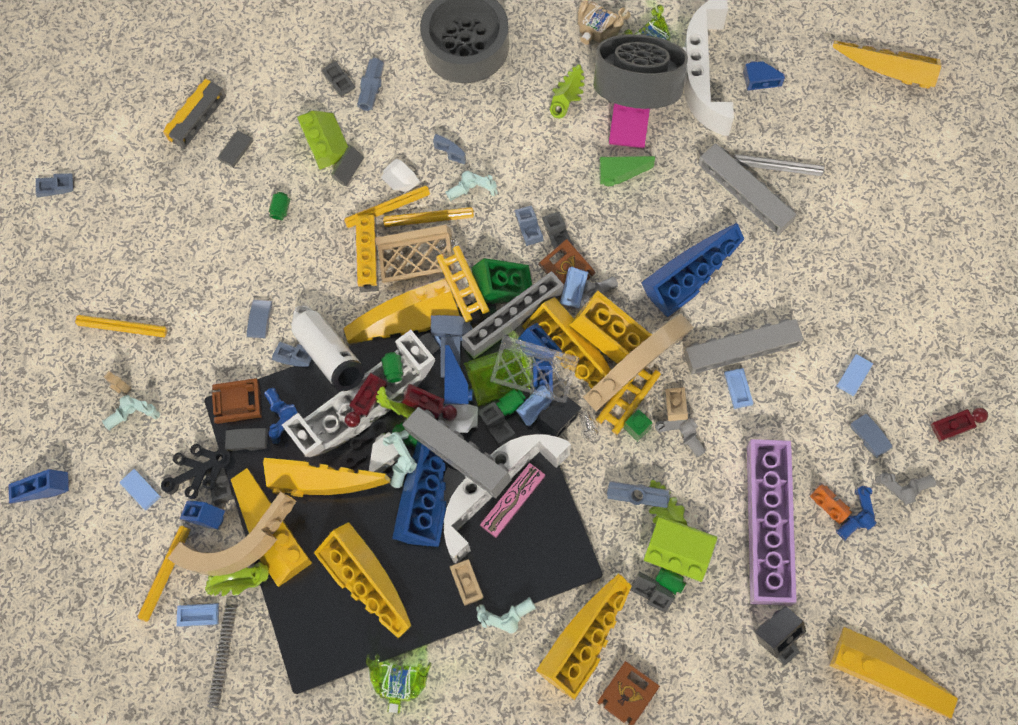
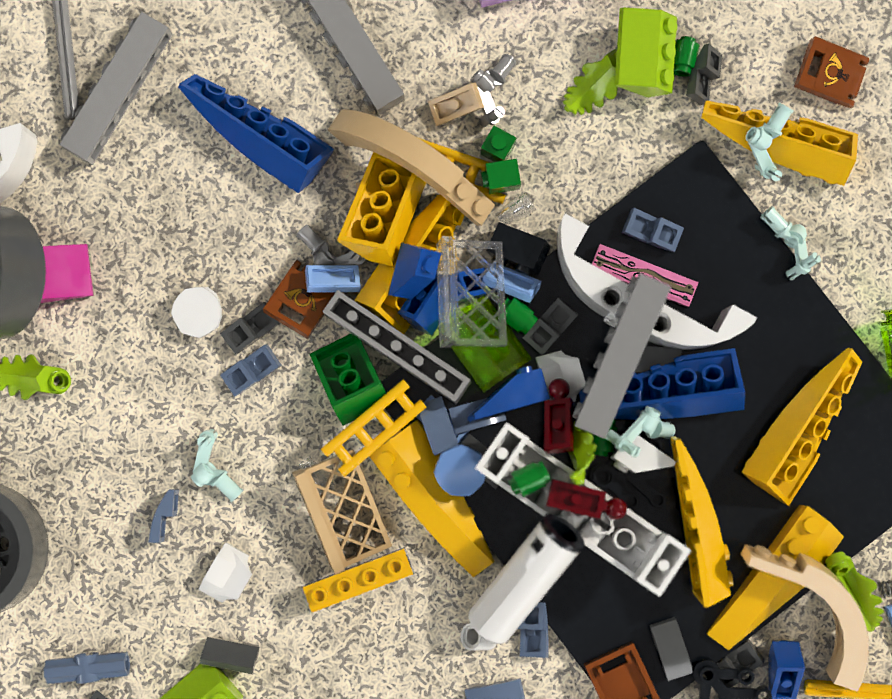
camera: 110 degrees left, 15 degrees up
blue pin [264,388,297,444] -> none
yellow axle [344,185,430,228] -> none
yellow axle [383,207,474,227] -> none
tan plate [450,559,484,606] -> none
bright green slope [599,156,655,187] -> none
sand blue piece [607,481,670,508] -> none
light blue tile [724,368,753,409] -> none
none -> white hat [171,287,222,338]
none -> blue slope [388,243,441,299]
none -> medium blue hat [434,444,485,496]
none -> green brick [481,159,521,194]
none -> sand blue slope [621,208,684,252]
none -> light aqua pin [745,102,794,181]

